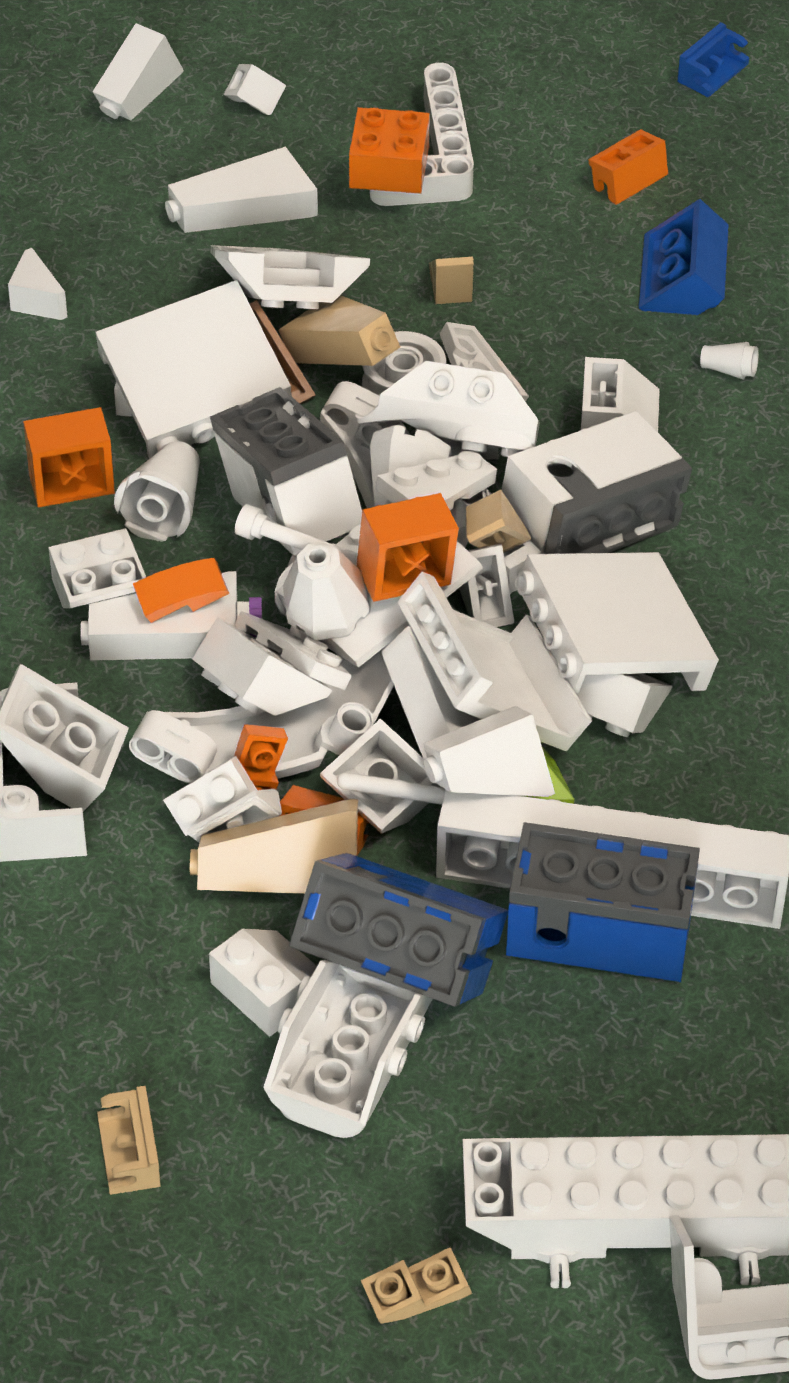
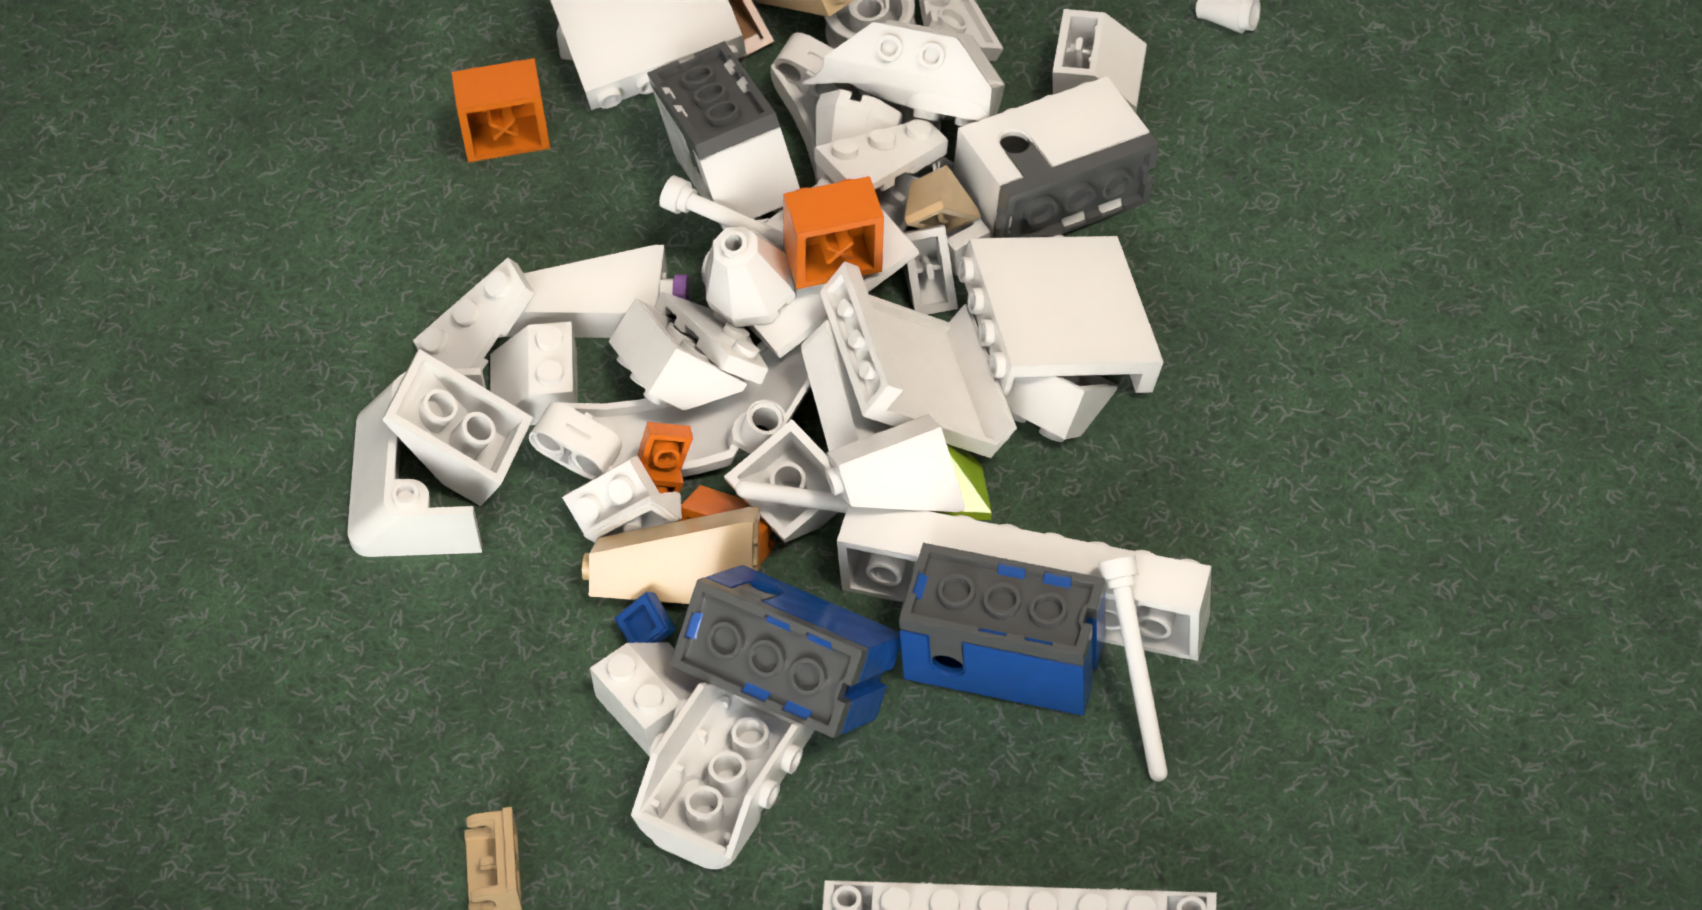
camera: 10 degrees right, 5 degrees up
white slope [48,528,146,608] -> none
white cone [114,441,200,542] -> none
orange slope [133,558,230,623] -> none
none -> white wing [413,258,535,370]
none -> white slope [490,321,578,425]
none -> blue tile [614,591,676,643]
none -> white piece [1098,556,1168,782]

